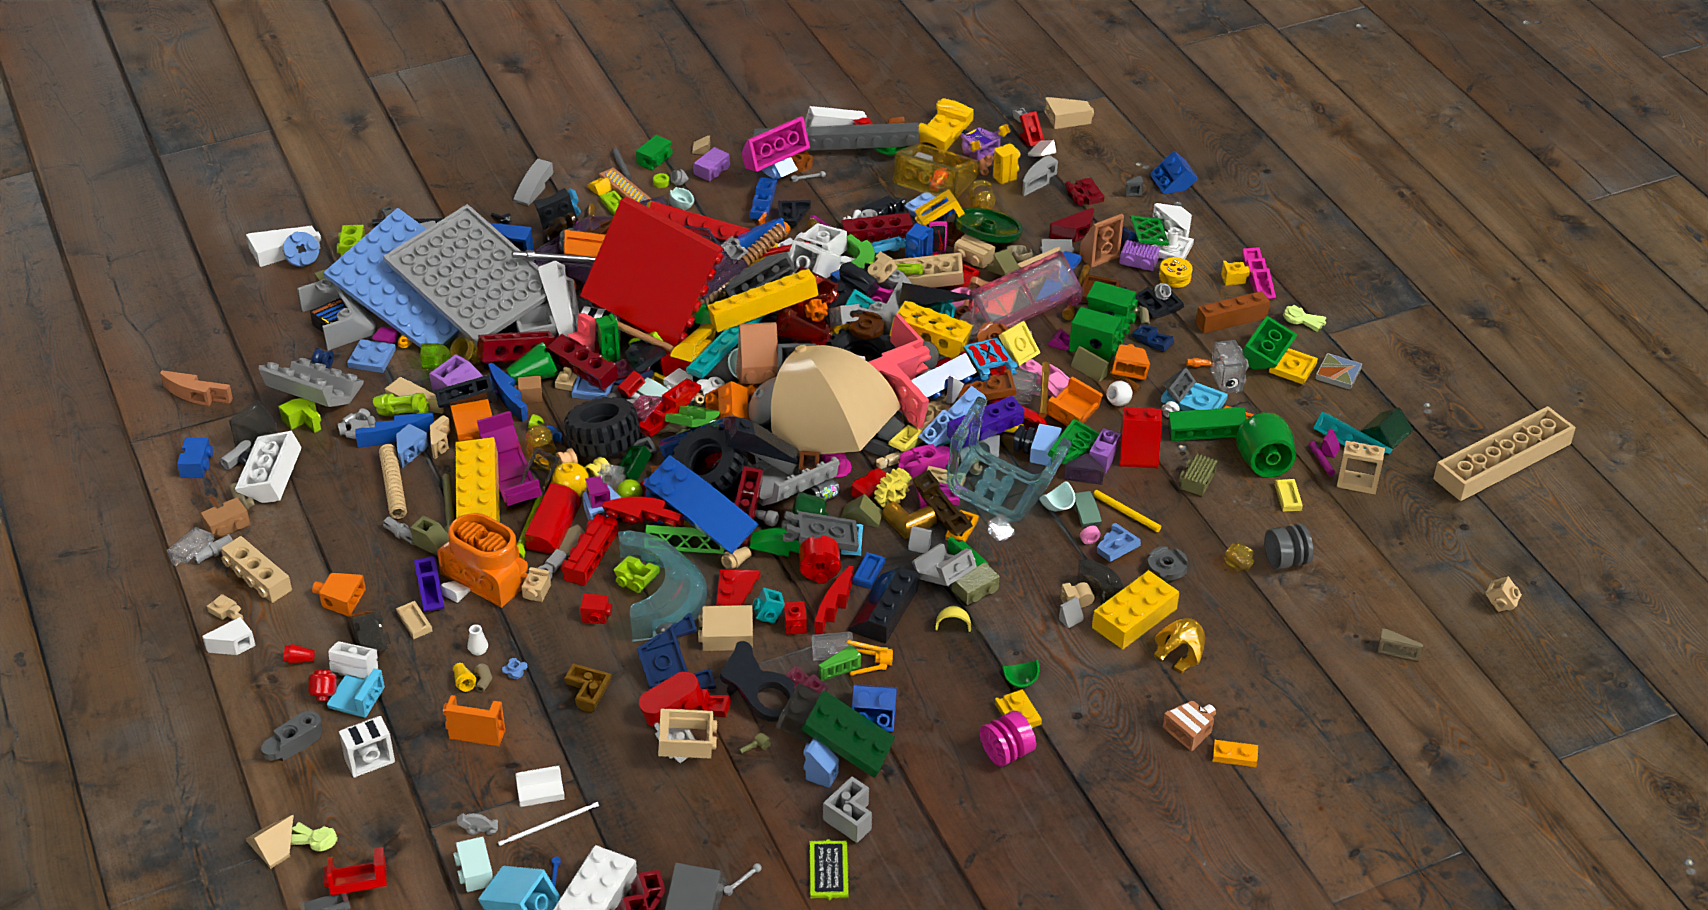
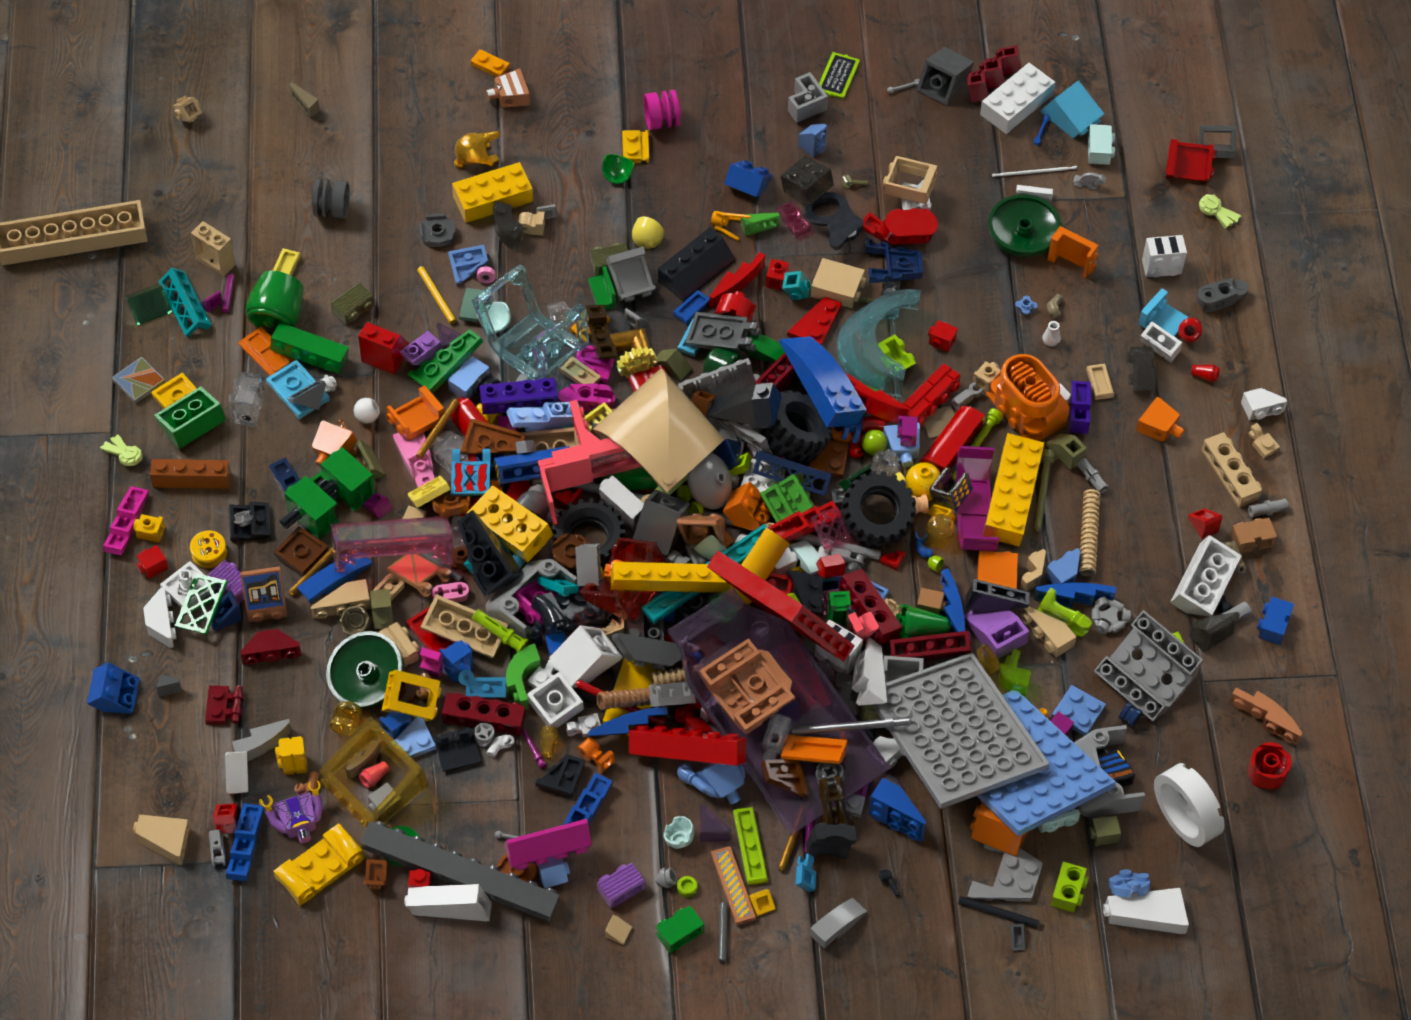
camera: 160 degrees left, 15 degrees up
clear bracket [167,527,215,566] -> none
tan slope [246,815,293,869] -> none
yellow cone [453,663,476,692] -> none
pearl gold brick [564,663,612,713] -> none
medium nougat bar [617,321,674,353] -> none
dark green plate [801,690,895,778] -> none
clear slope [811,632,854,661] -> none
tan leg [868,252,898,283] -> none
light grey piece [1040,239,1074,257] -> none
dark tan arm [1134,306,1150,325] -> none
orange piece [1186,358,1214,368] -> none
clear yellow head [1224,542,1255,572] -> none
none -> red brick [136,545,168,579]
none -> blue slope [226,803,264,881]
none -> dark green dish [988,194,1061,257]
none -> white brick [1154,763,1225,847]
none -> red slope [1188,508,1222,539]
none -> red brick [1248,742,1292,789]

